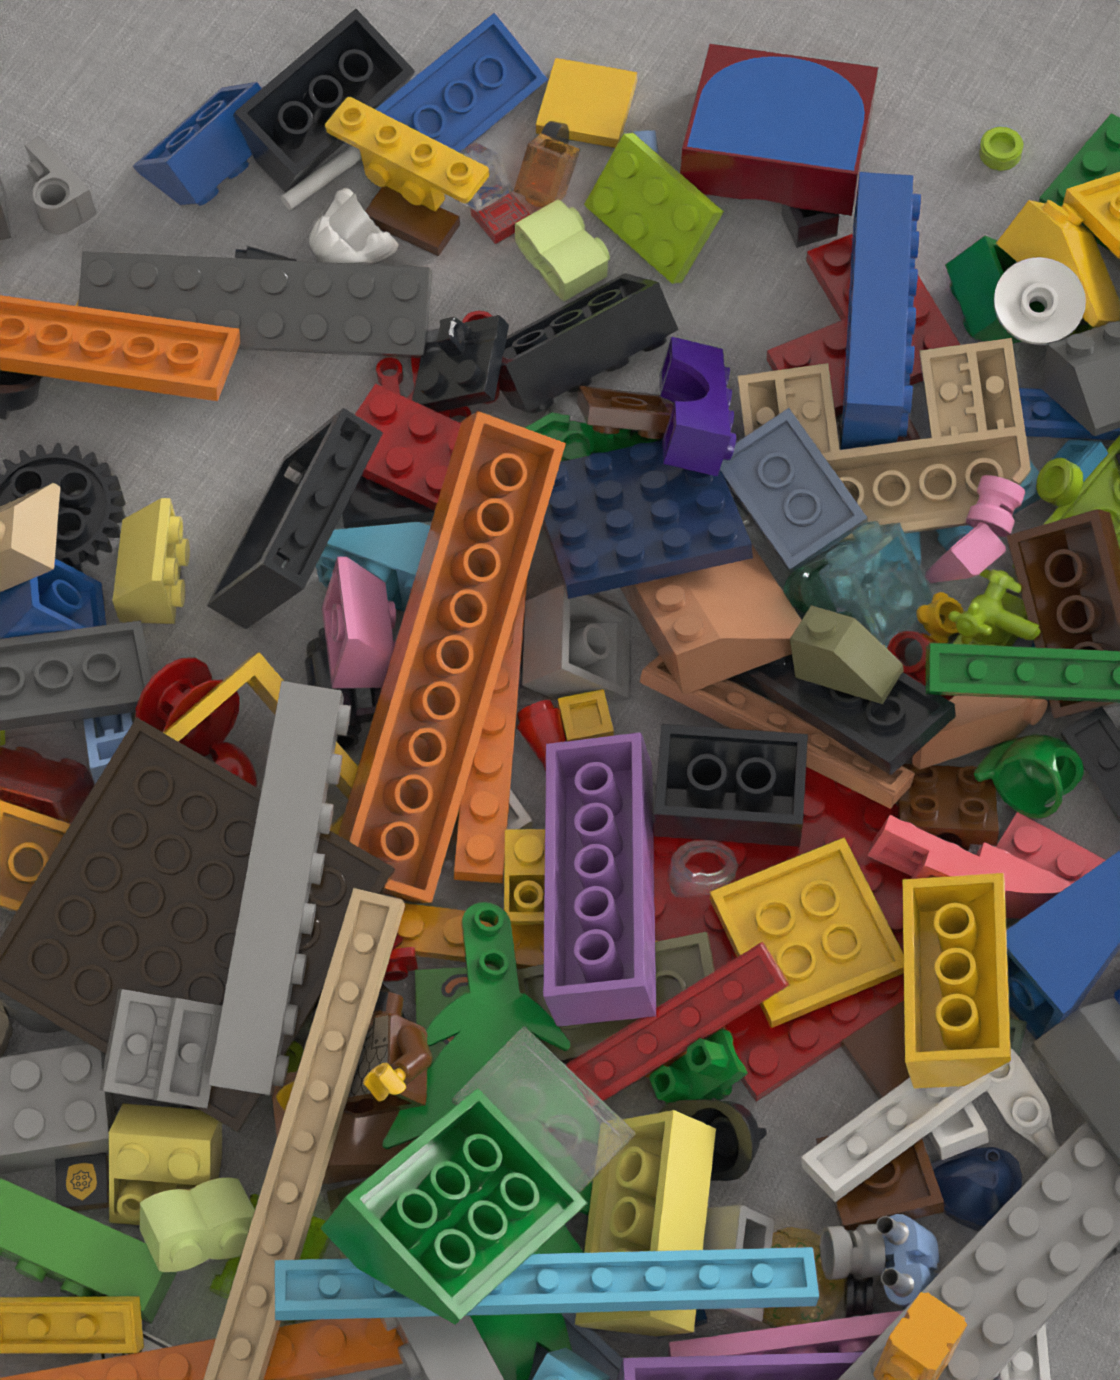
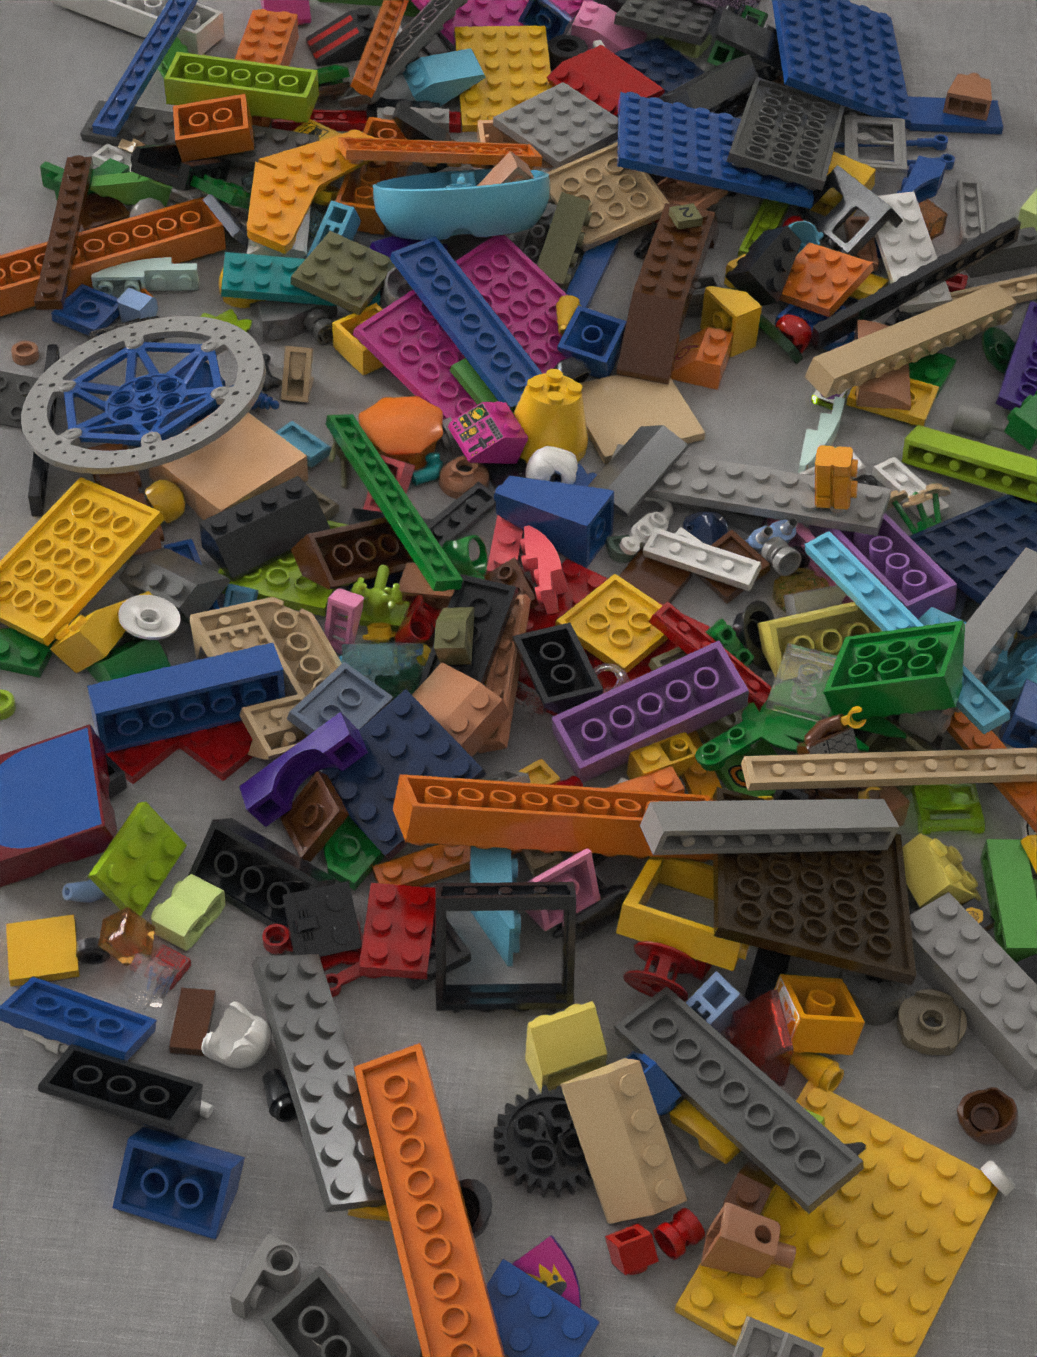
camera: 120 degrees left, 15 degrees down
light grey slope [99,989,222,1108] -> none
yellowish green brick [140,1177,255,1272] -> none
yellow bracket [325,97,490,212] -> none
yellow slope [903,873,1011,1089] -> none
bright pink wheel [966,475,1025,537] -> none
lime tile [1036,458,1083,507] -> none

